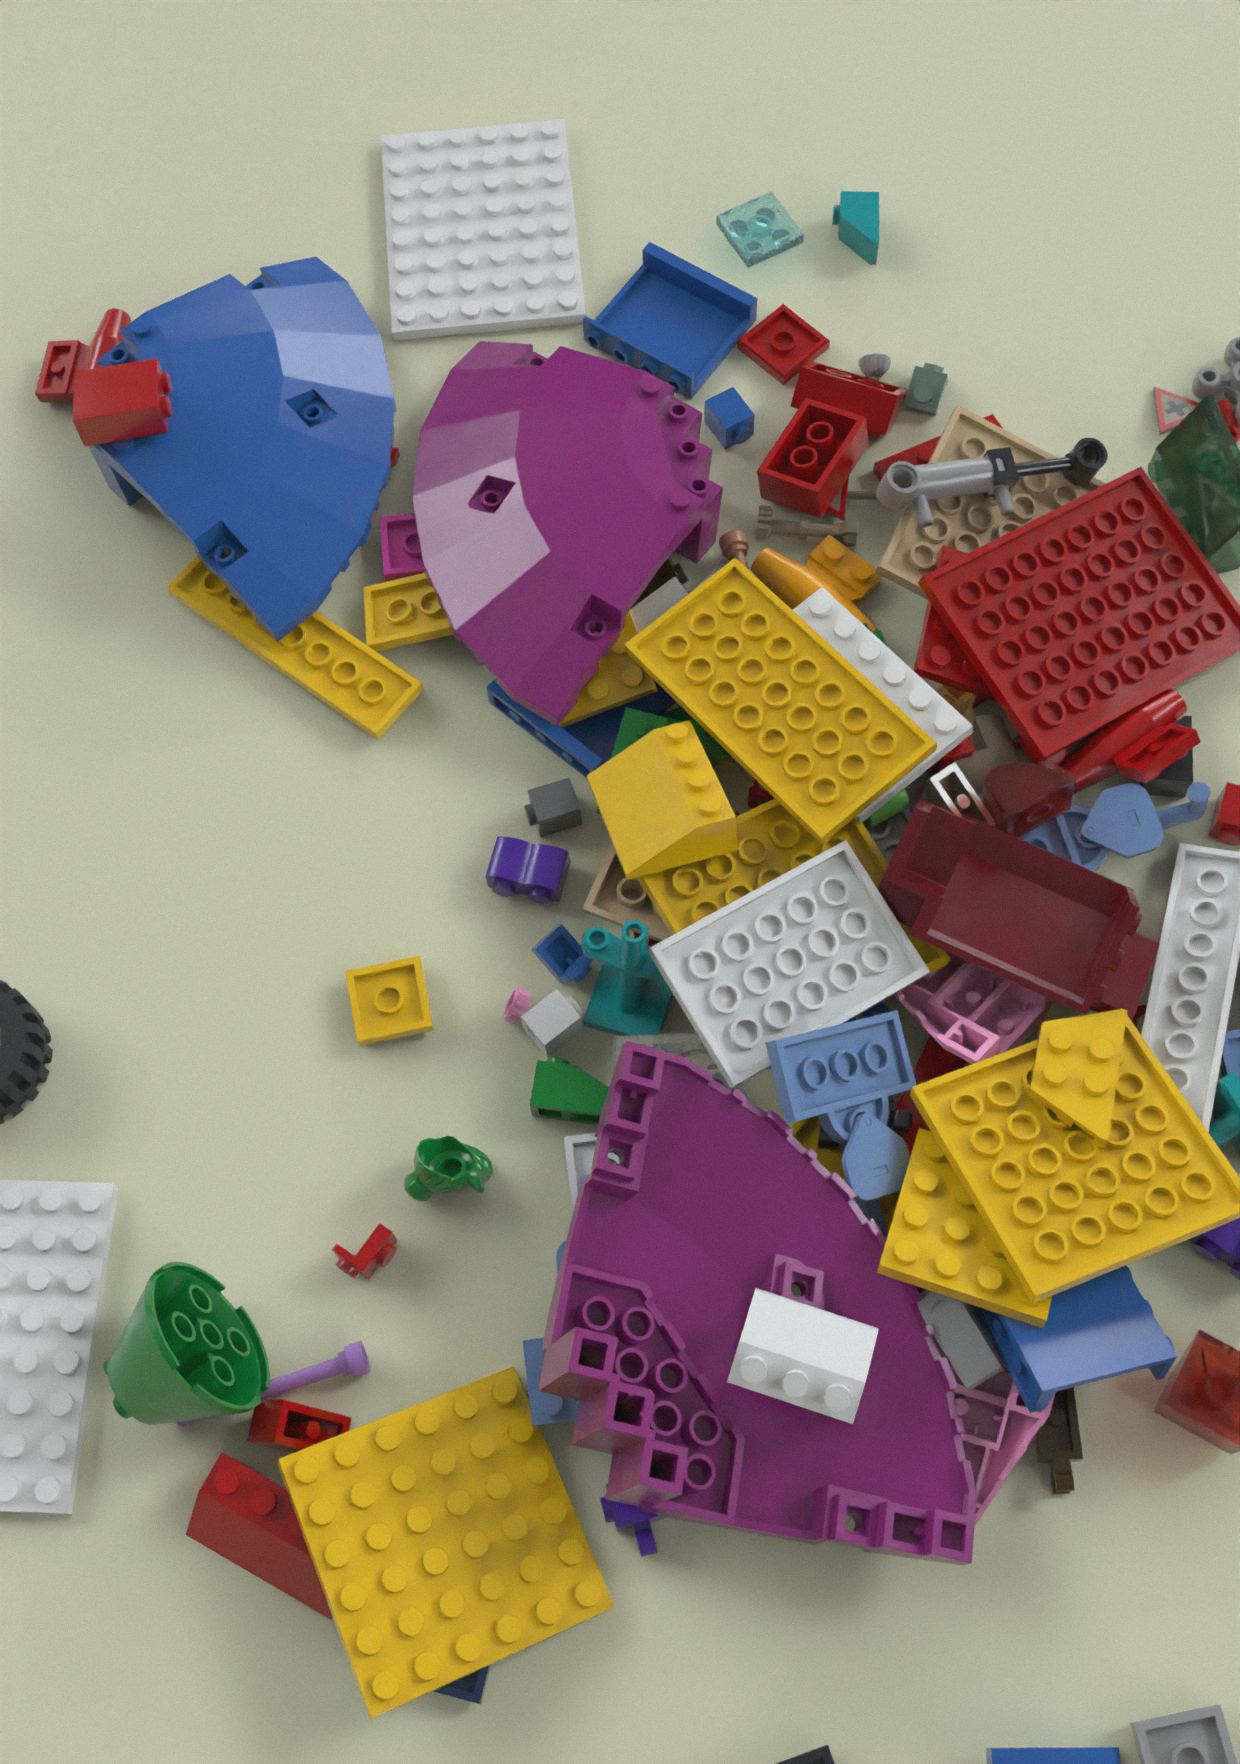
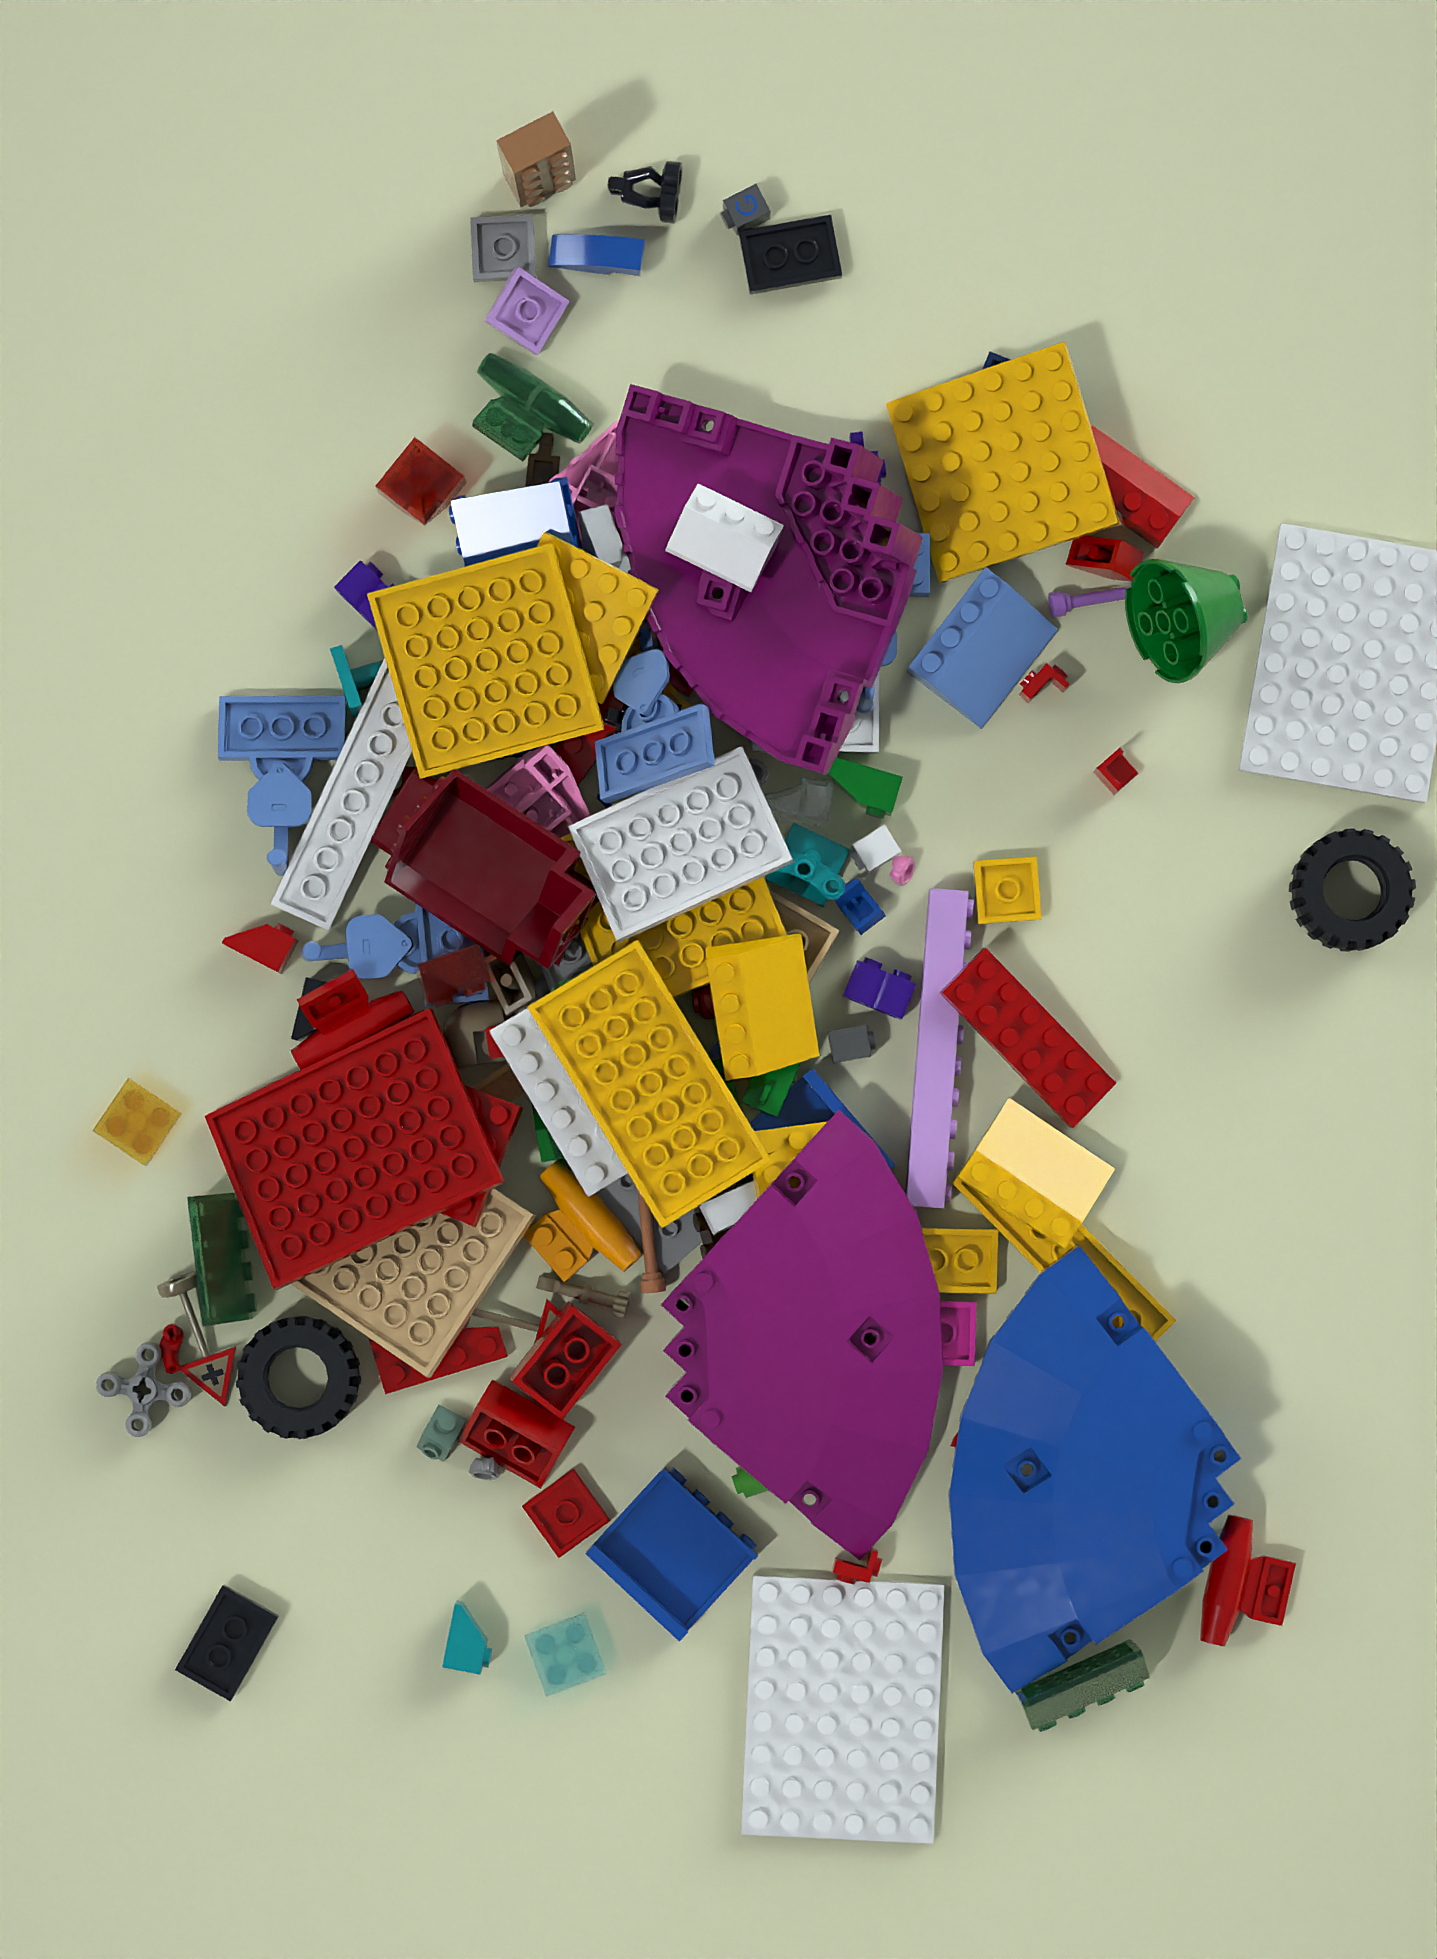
camera: 175 degrees left, 20 degrees up
red brick [73,358,173,447] -> none
green hair [404,1136,493,1202] -> none
blue brick [704,387,755,450] -> none
light grey piece [876,437,1108,527] -> none
yellow wing [1028,1009,1128,1149] -> none
none -> black plate [175,1585,279,1702]
none -> black tyre [236,1316,361,1440]
none -> clear green plate [472,353,593,462]
none -> lavender plate [483,267,570,355]
none -> red bracket [832,1548,882,1585]
none -> lavender brick [905,888,974,1208]
none -> medium blue slope [907,567,1058,729]
none -> red plate [940,948,1116,1128]
none -> yellow slope [956,1098,1115,1249]
none -> clear green slope [1015,1639,1150,1732]
none -> red panel [1093,748,1139,795]

